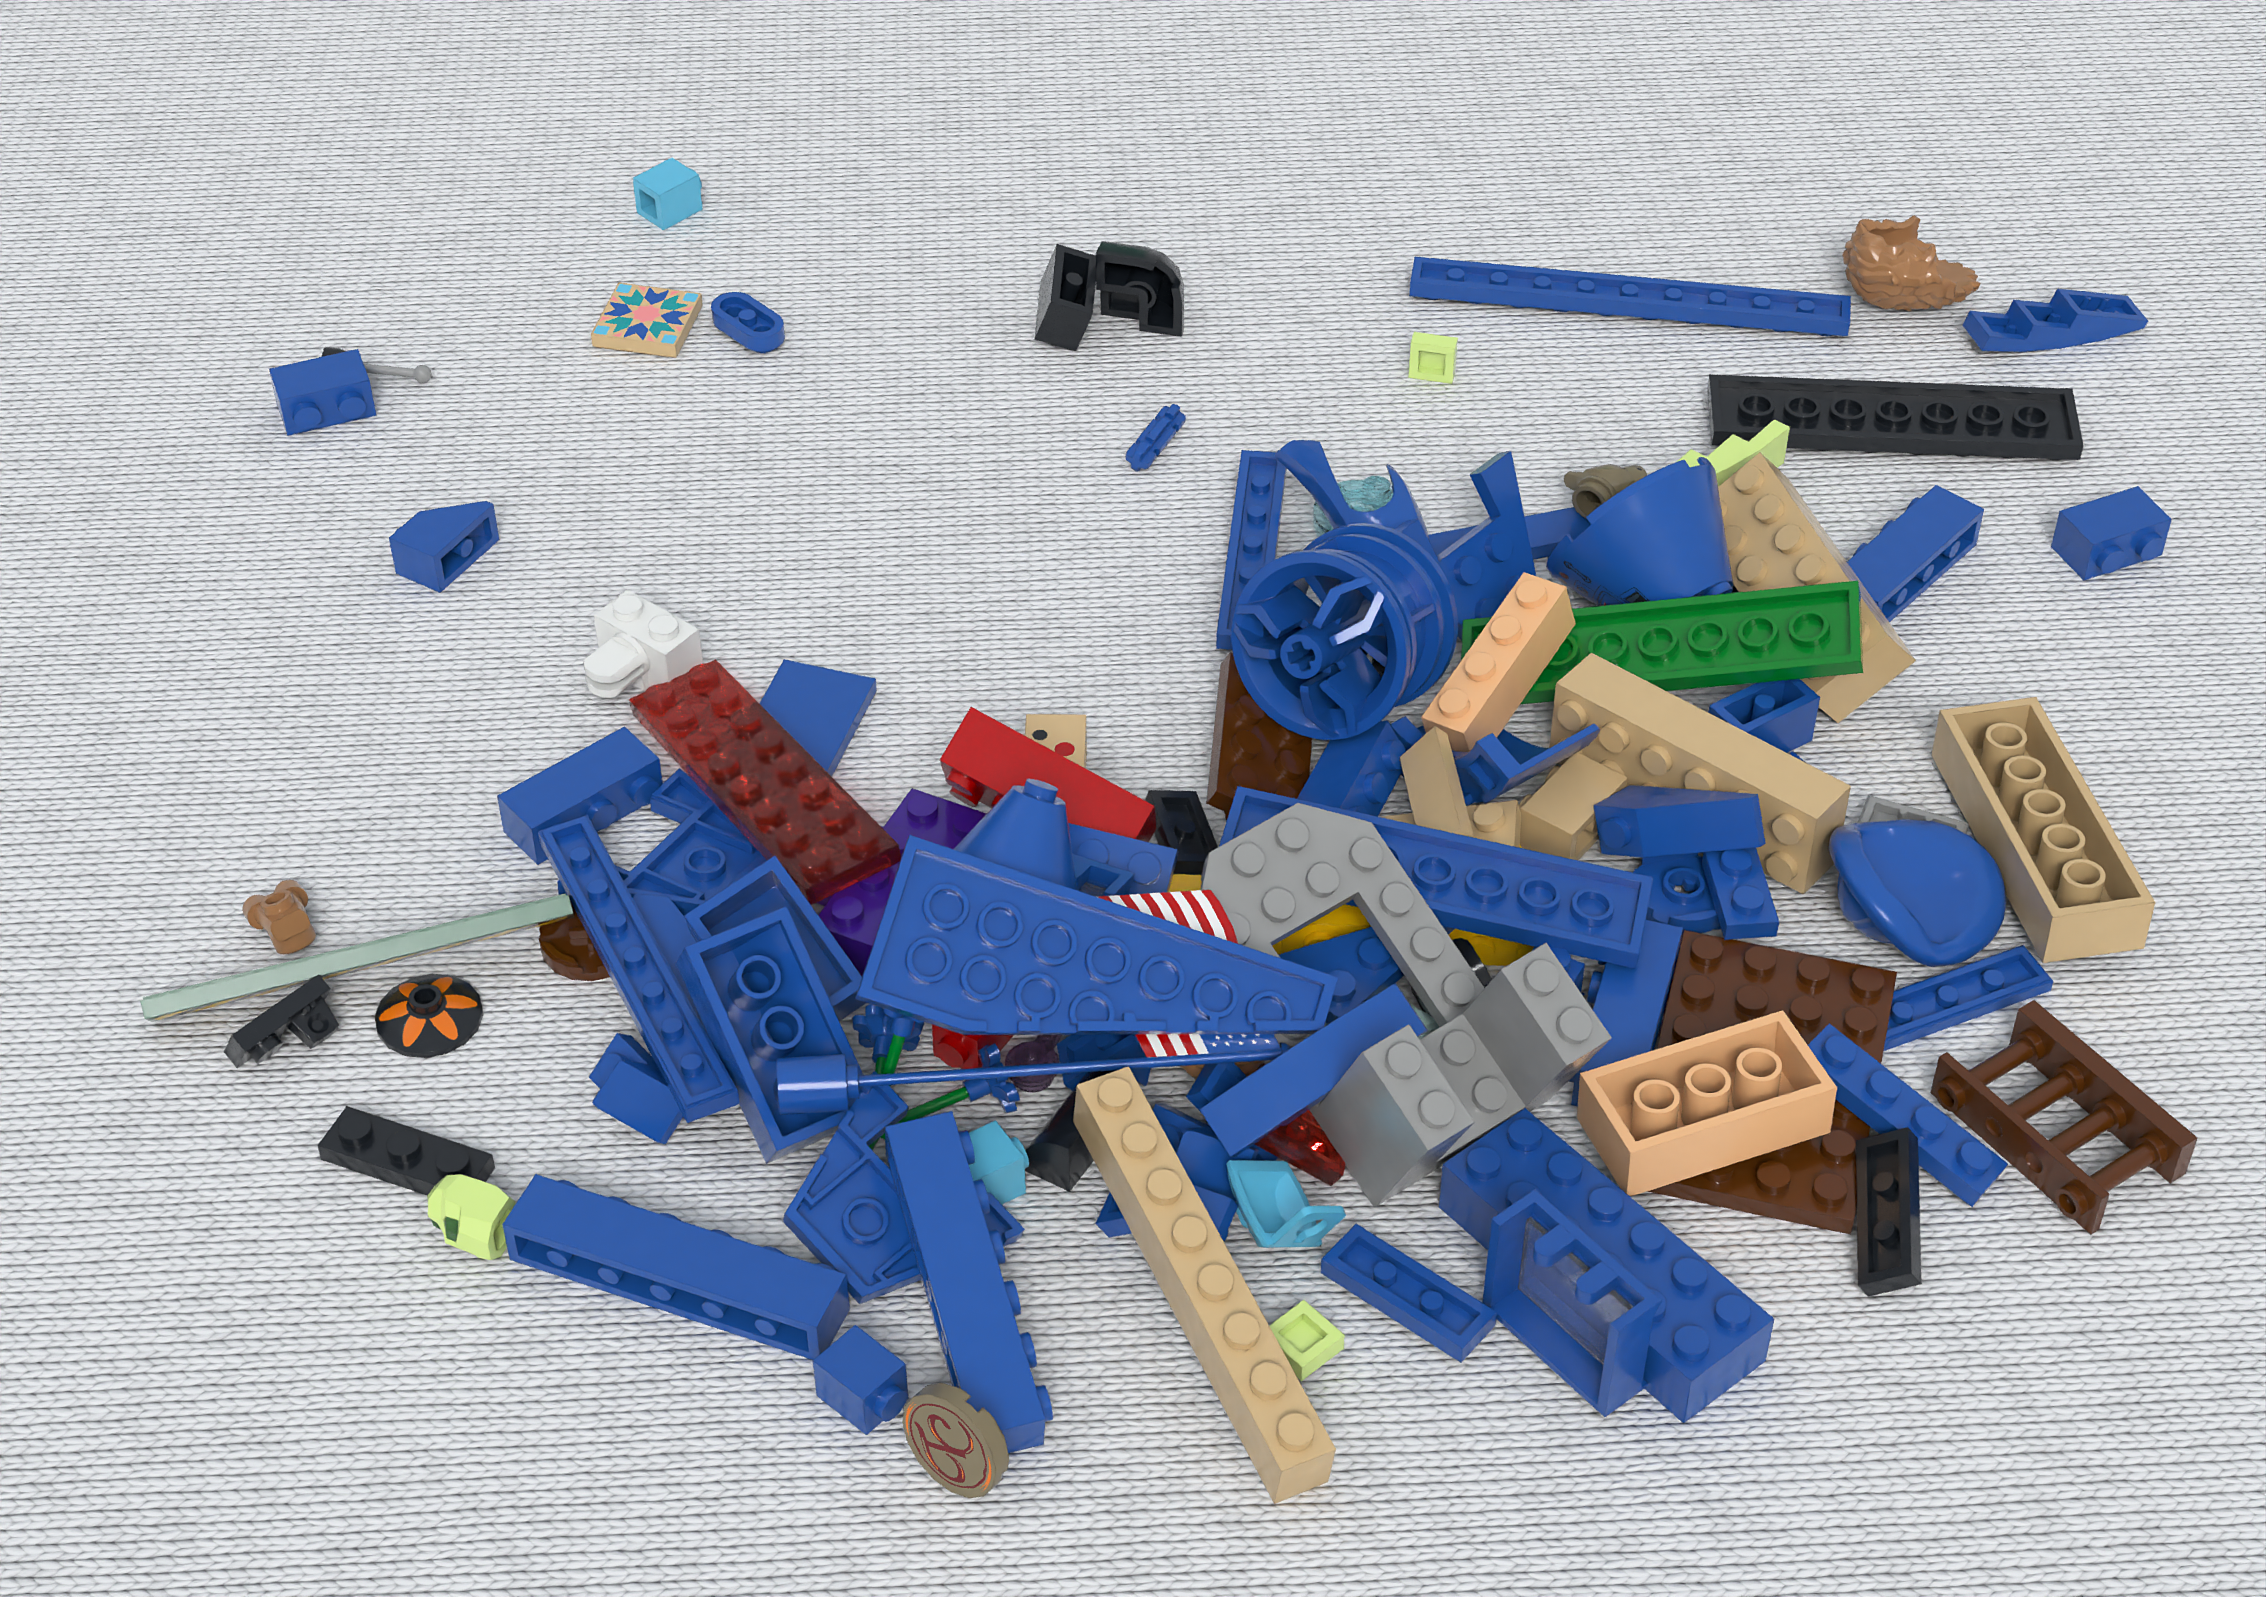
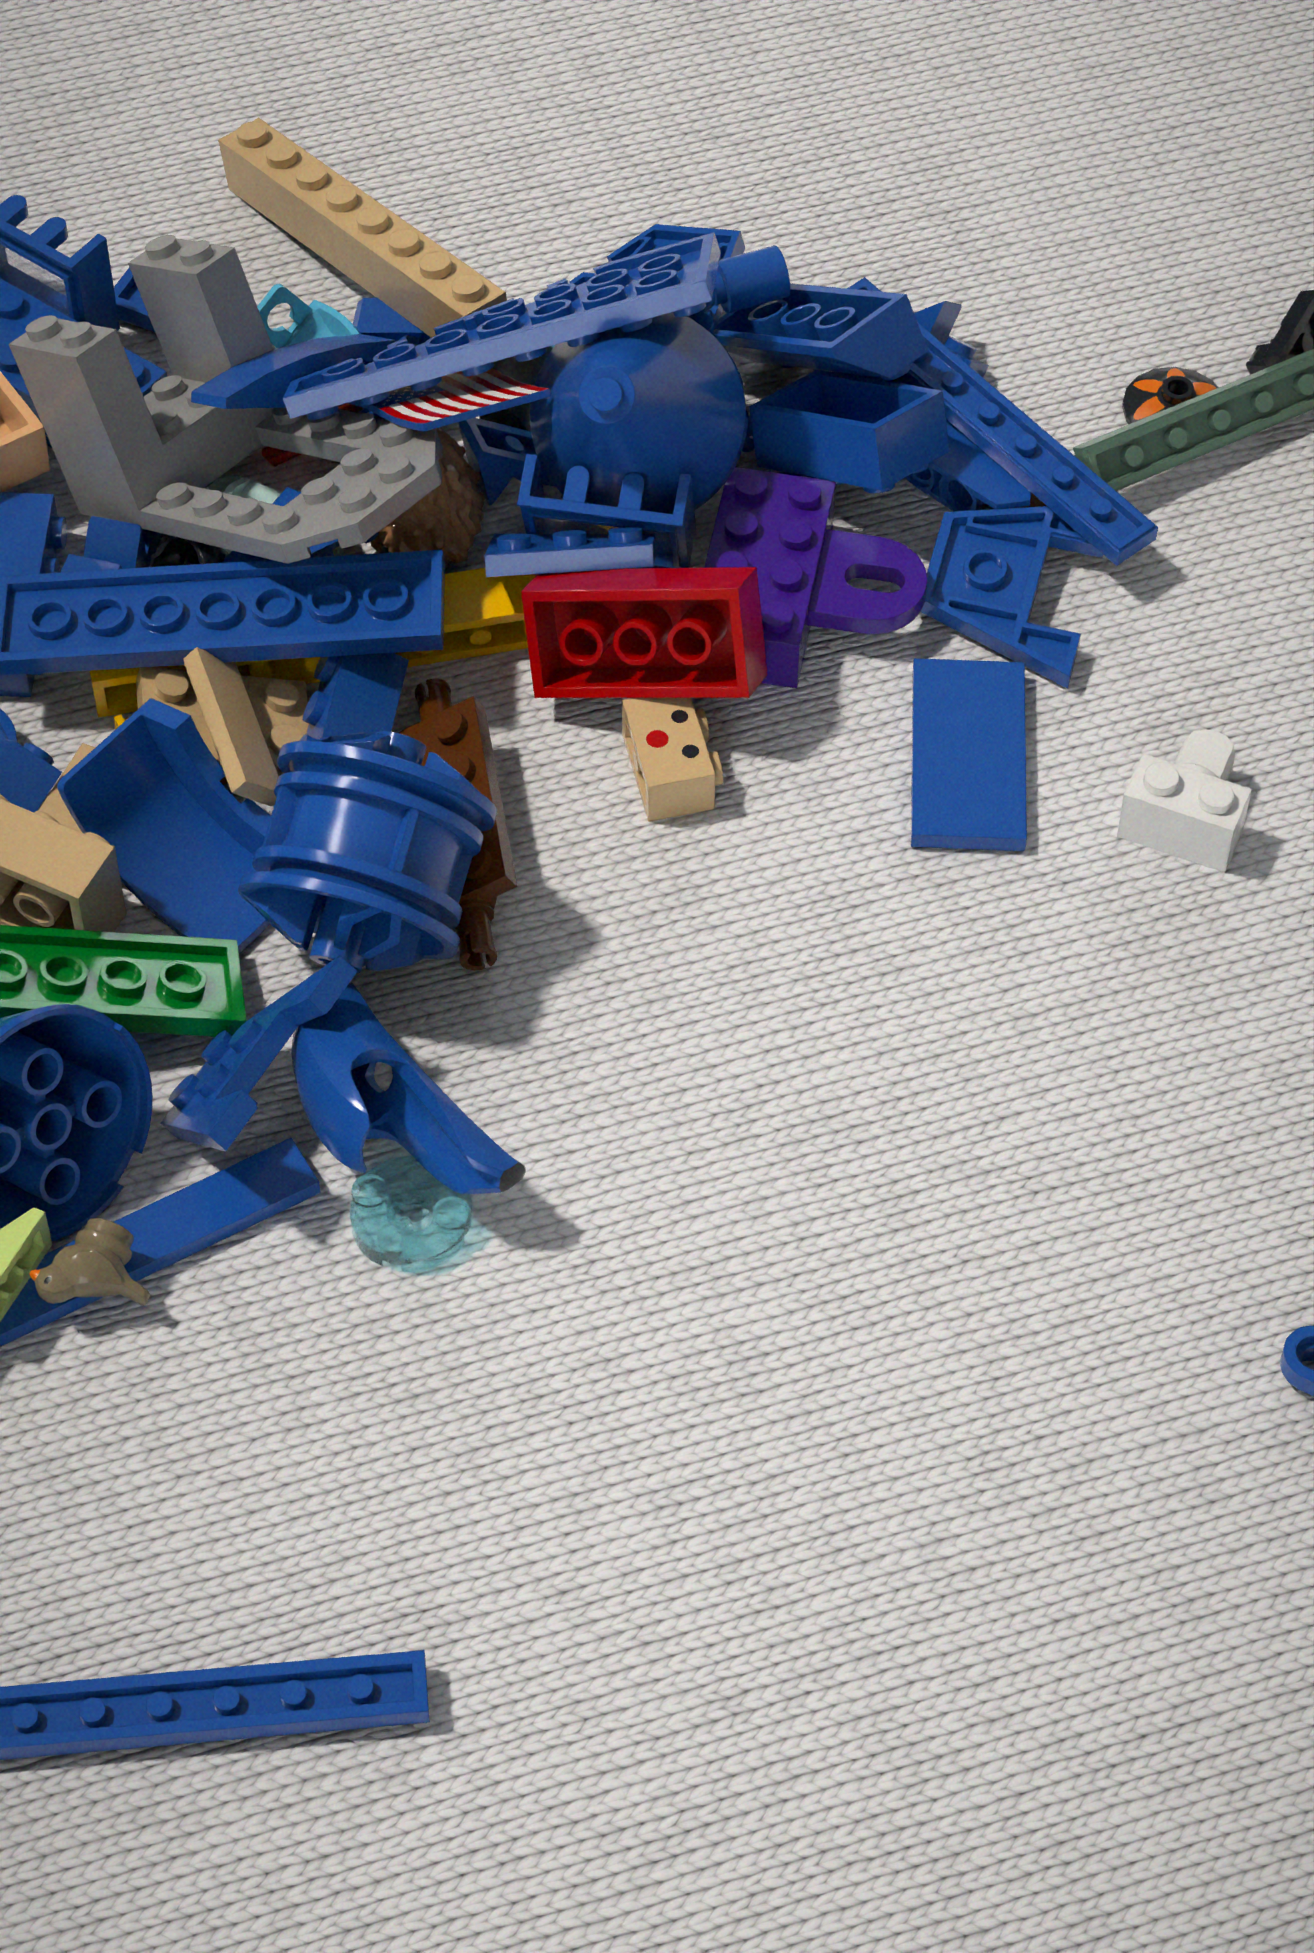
camera: 165 degrees right, 10 degrees up
black plate [318,1106,495,1195] -> none
yellowish green rock [427,1174,516,1260] -> none
blue brick [497,726,663,865] -> none
blue brick [502,1174,850,1360] -> none
clear red plate [628,659,901,905] -> none
blue brick [813,1325,909,1435] -> none
blue brick [885,1111,1053,1453] -> none
dark tan tile [902,1383,1009,1498] -> none
black brick [1034,244,1096,351] -> none
black brick [1096,241,1184,337] -> none
blue axle [1126,404,1186,471] -> none
black plate [1145,790,1218,875] -> none
blue plate [1216,450,1287,650] -> none
yellowish green plate [1269,1300,1345,1381] -> none
yellowish green plate [1408,332,1458,384] -> none
light nougat brick [1421,572,1576,752] -> none

